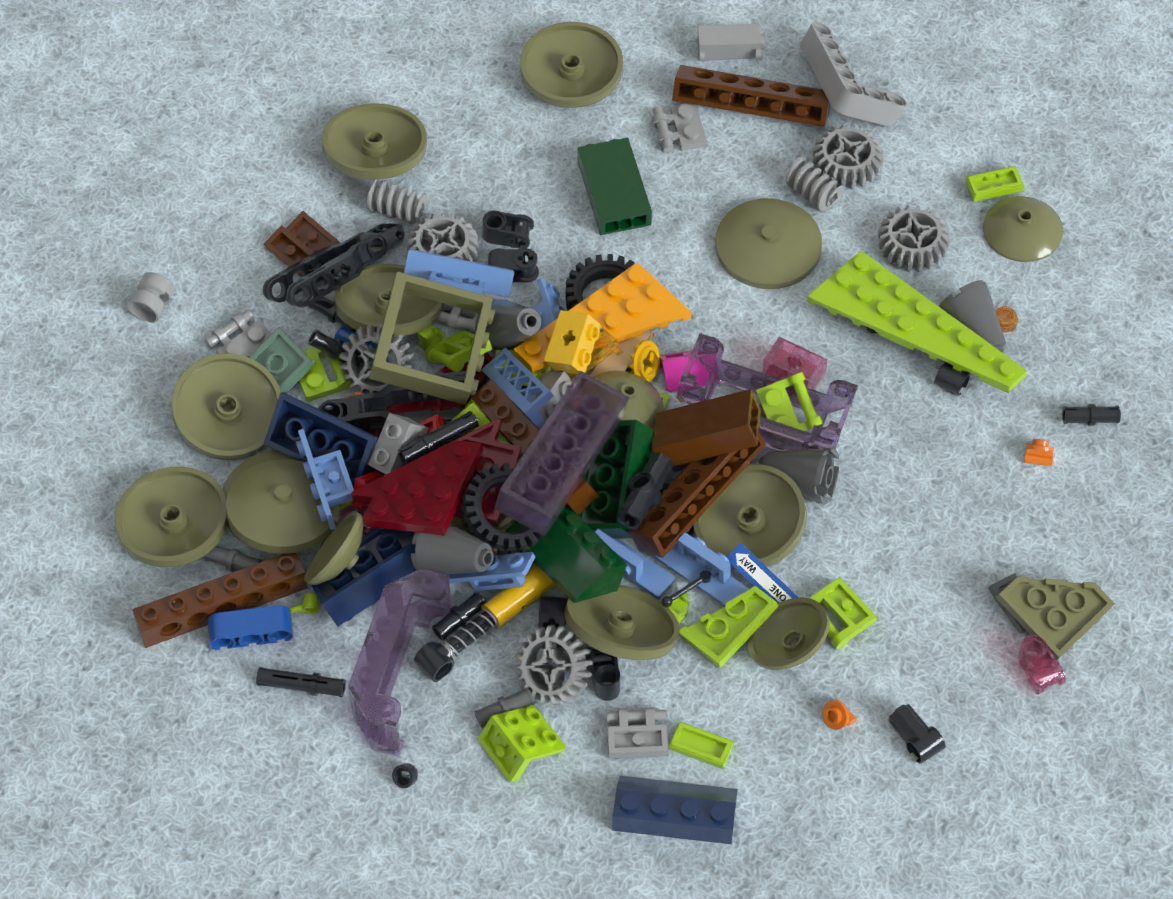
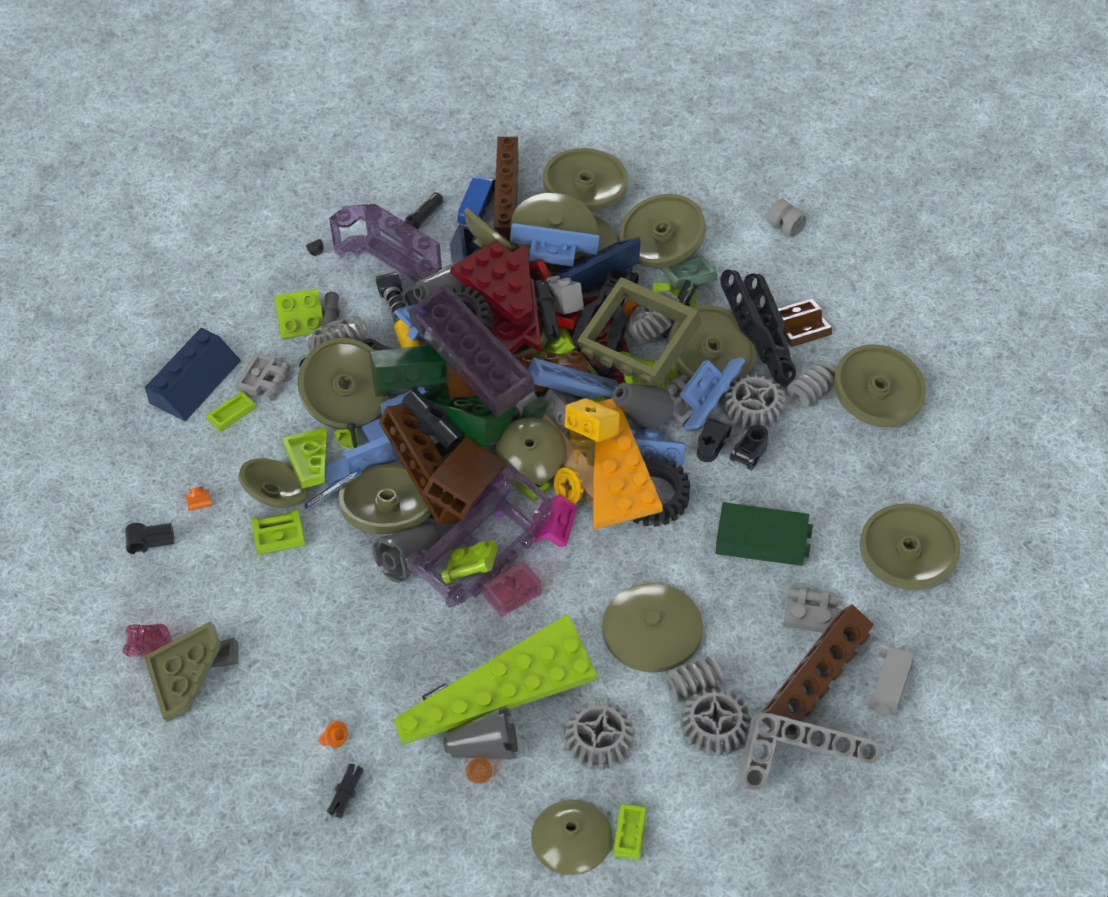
camera: 115 degrees right, 5 degrees down
light grey plate [205,310,272,357] -> none

